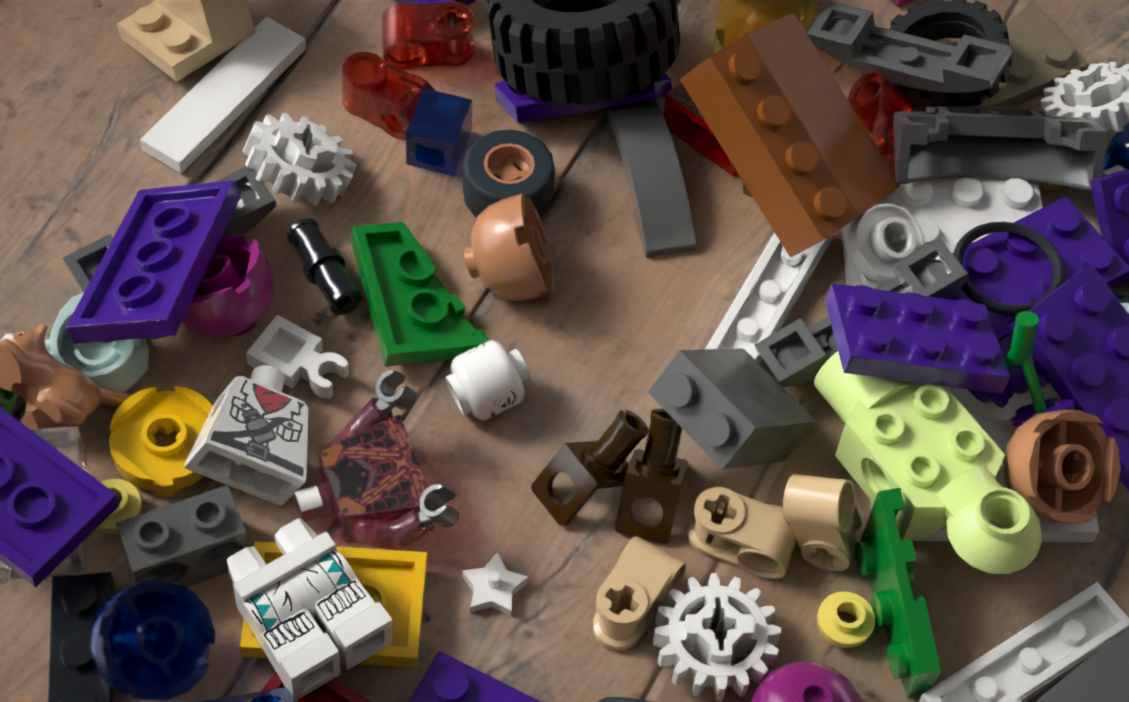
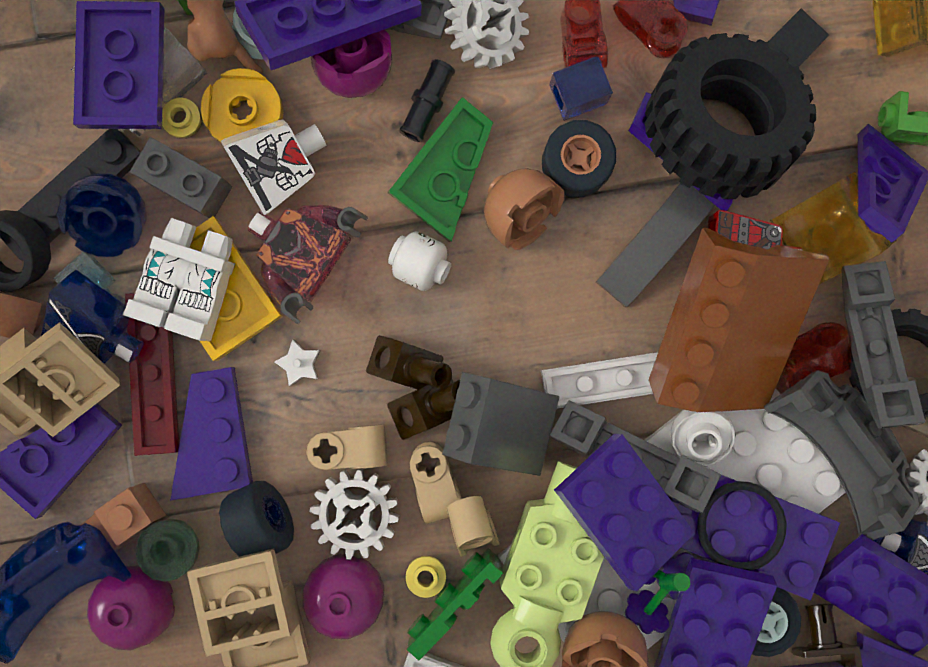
camera: 55 degrees right, 30 degrees up
white plate [246,315,349,399] -> none

